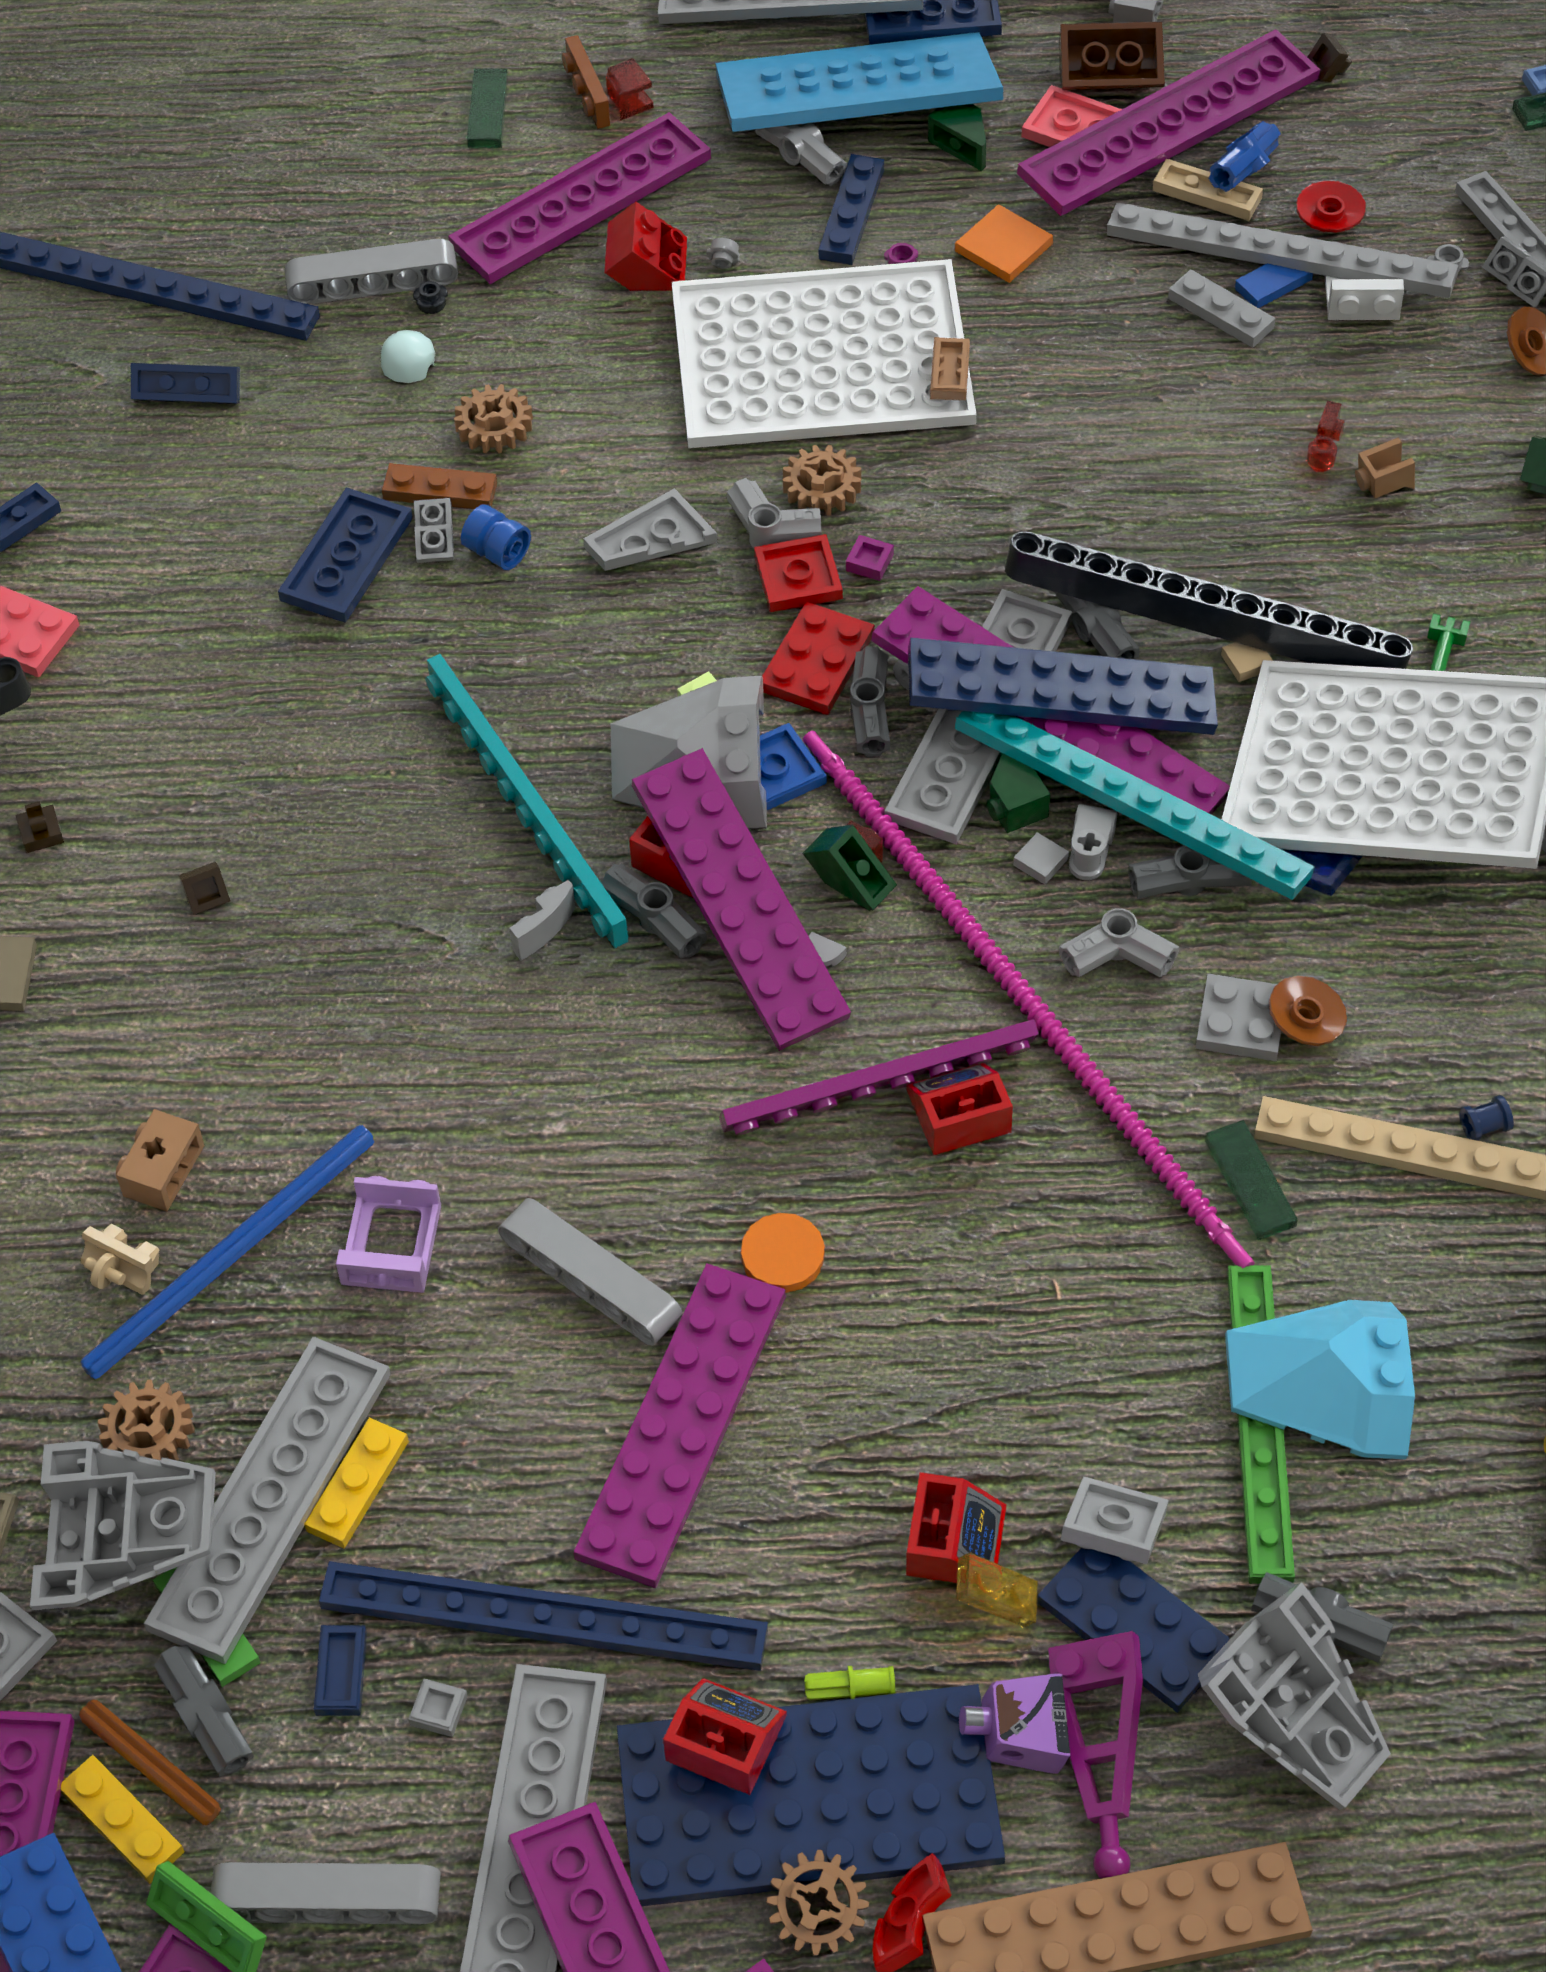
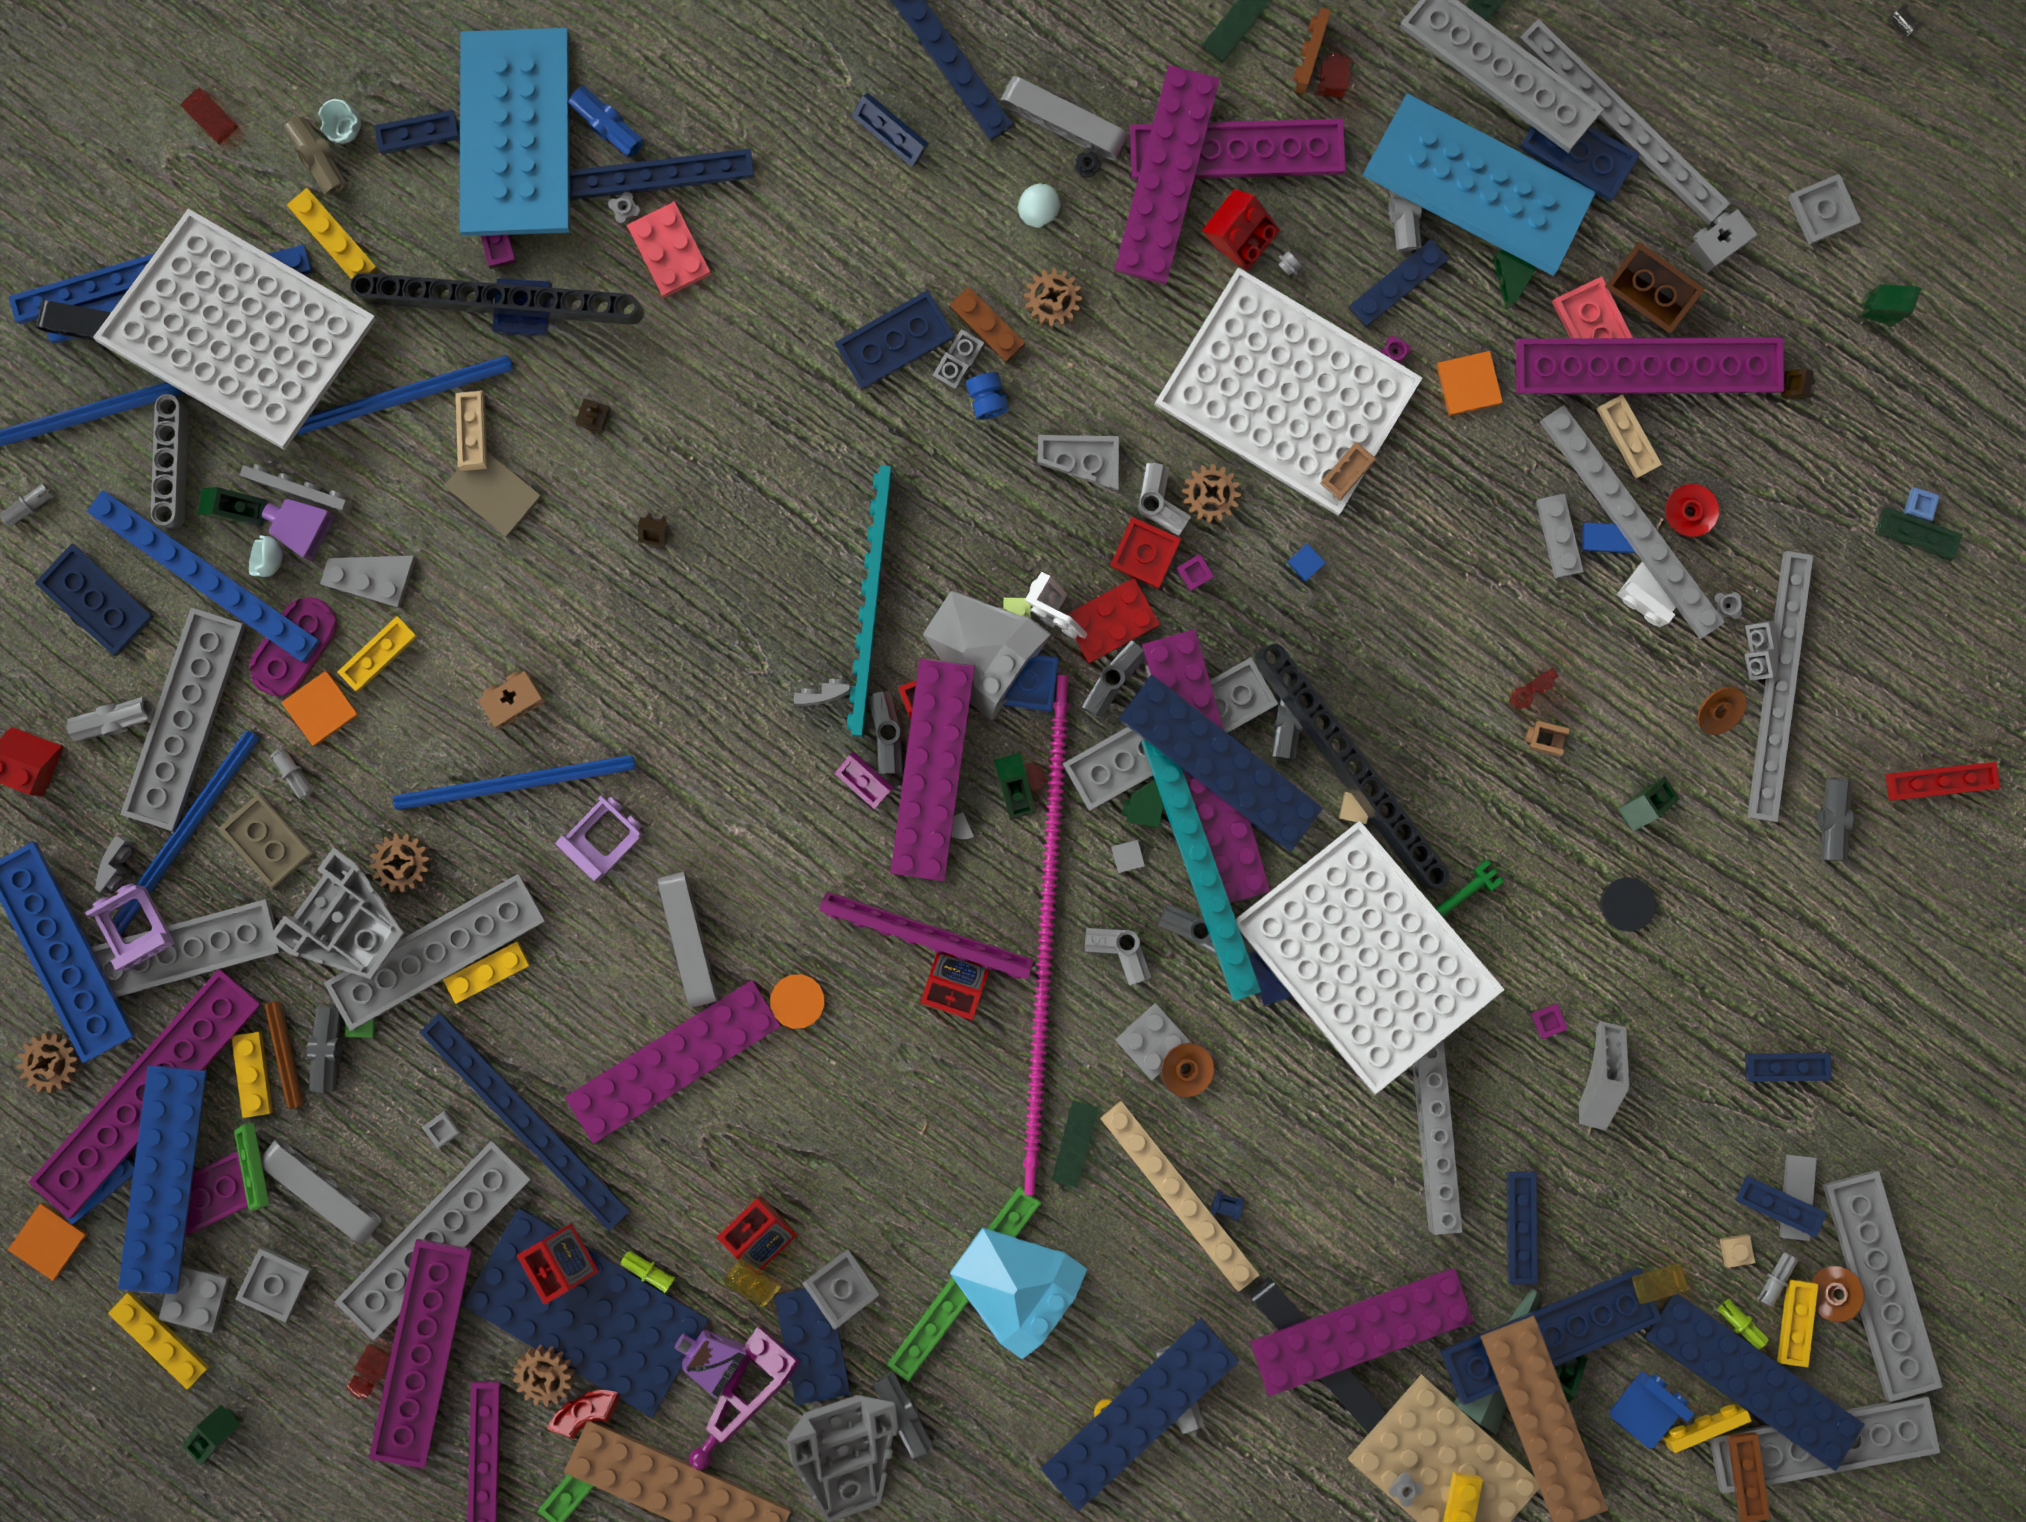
camera: 30 degrees right, 30 degrees up
tan hips [81,1224,159,1295] -> none
dark blue tile [314,1625,367,1716] -> none
light grey piece [1069,804,1118,880] -> none
blue piece [1209,121,1281,192] -> none
none -> magenta plate [835,752,893,810]
none -> white bracket [1025,572,1087,639]
none -> magenta plate [1114,65,1220,285]
none -> blue tile [1287,543,1326,582]

